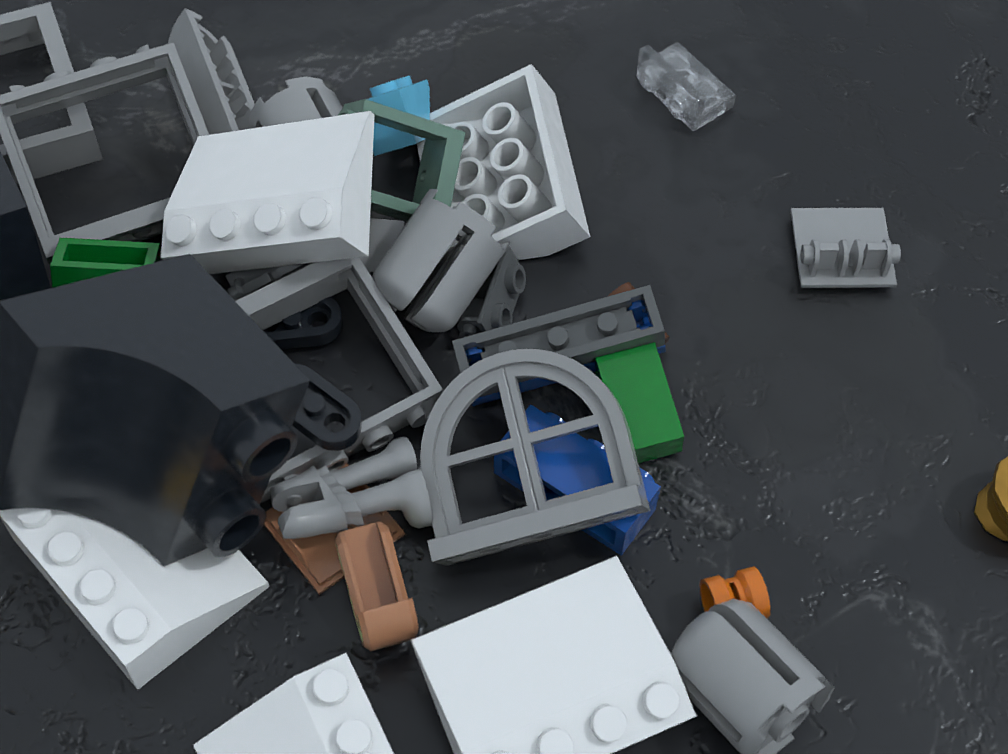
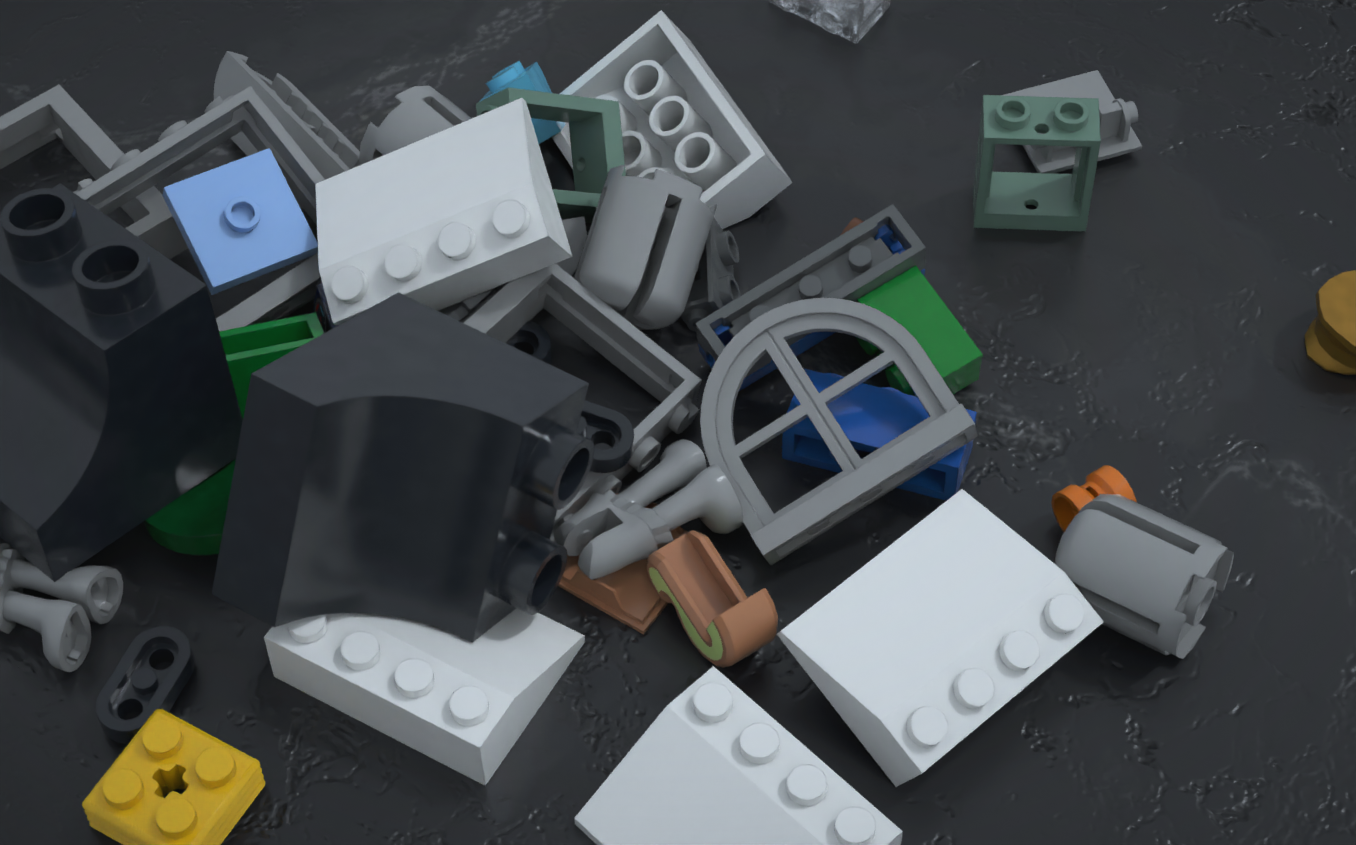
camera: 15 degrees left, 5 degrees down
none -> light blue plate [162,148,318,295]
none -> sand green window [973,95,1101,231]

